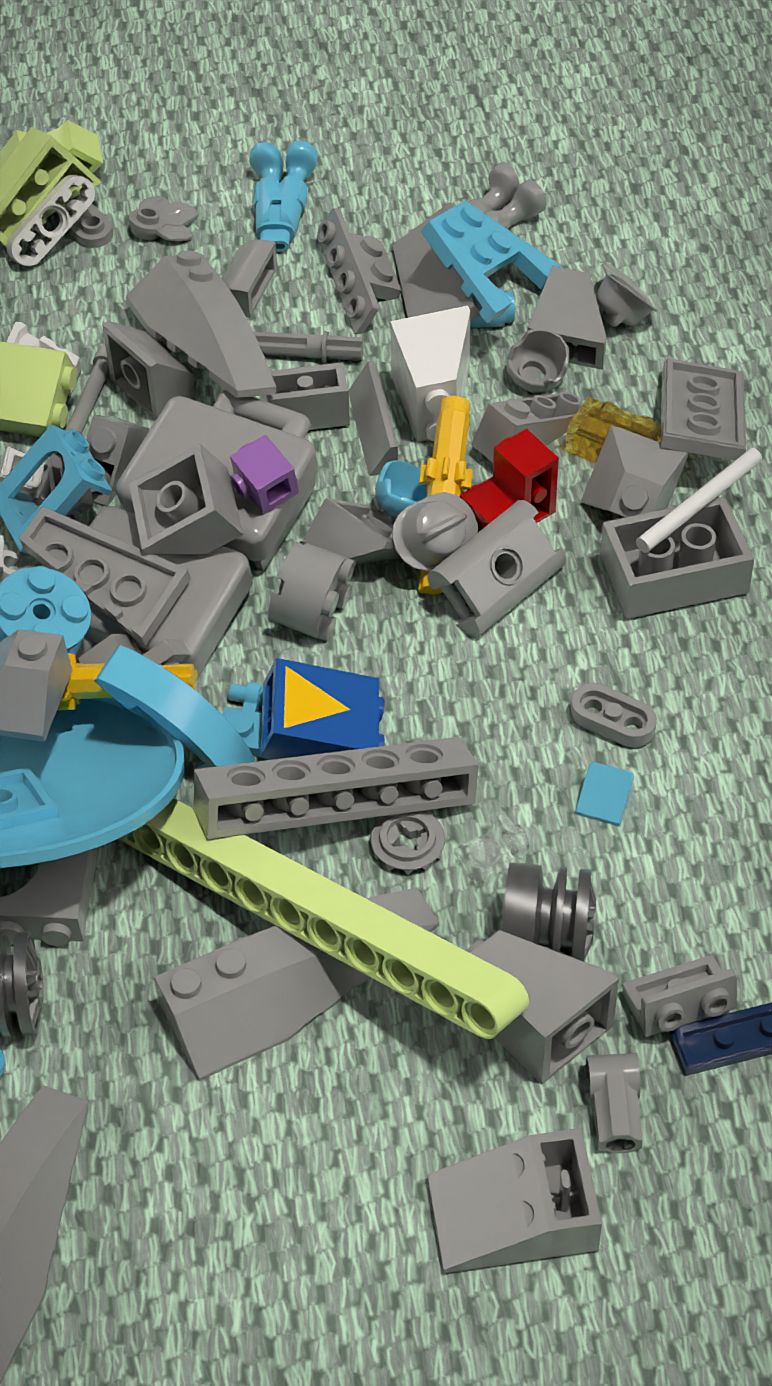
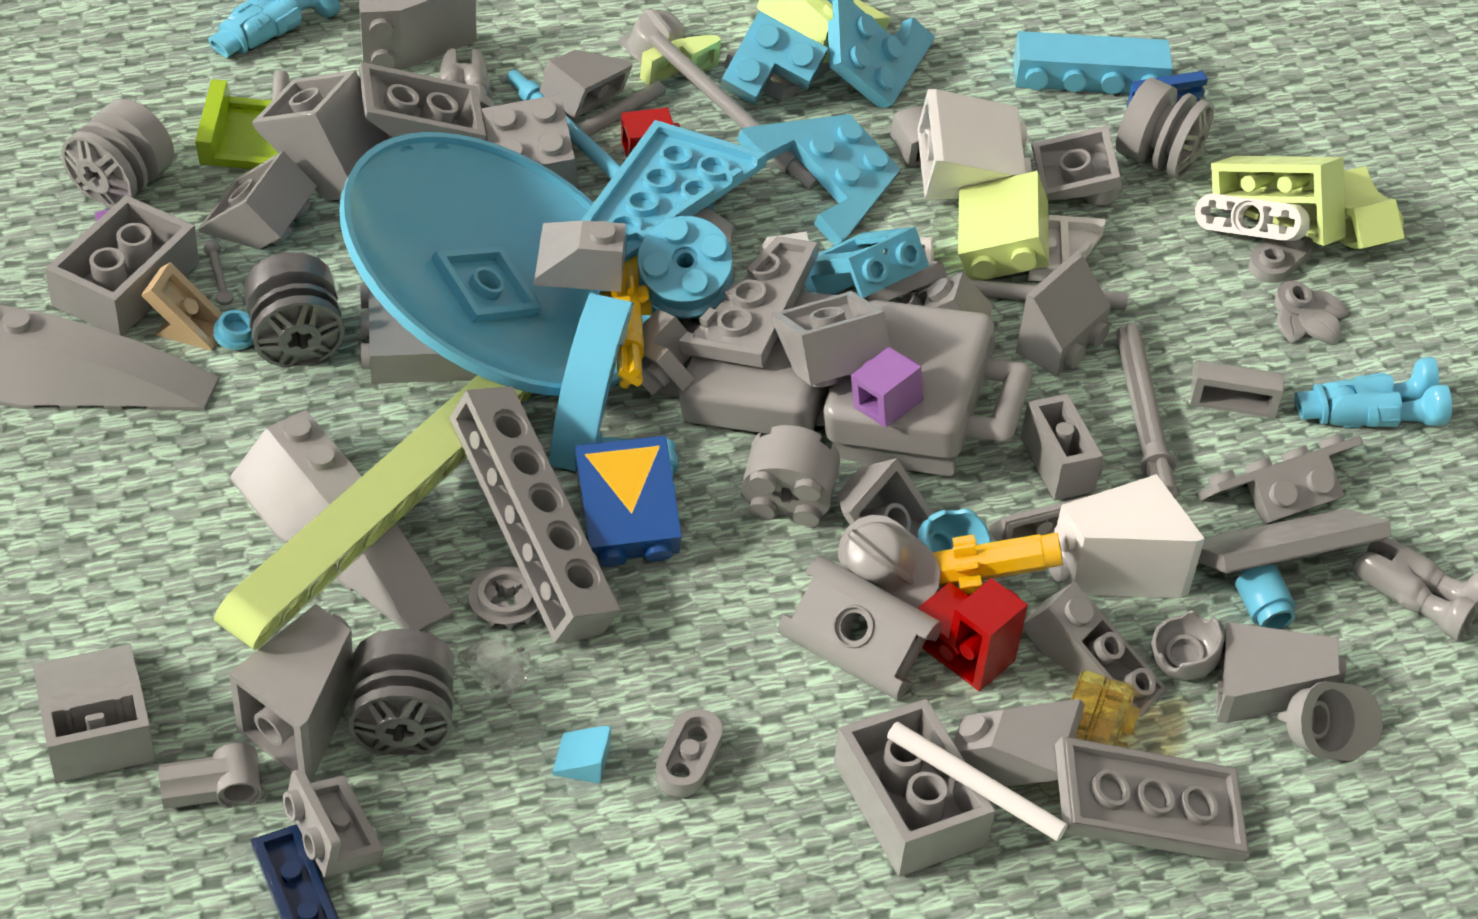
camera: 75 degrees right, 5 degrees down
light grey wedge [126,251,276,398] -> none
medium azure wing [421,201,563,324] -> none

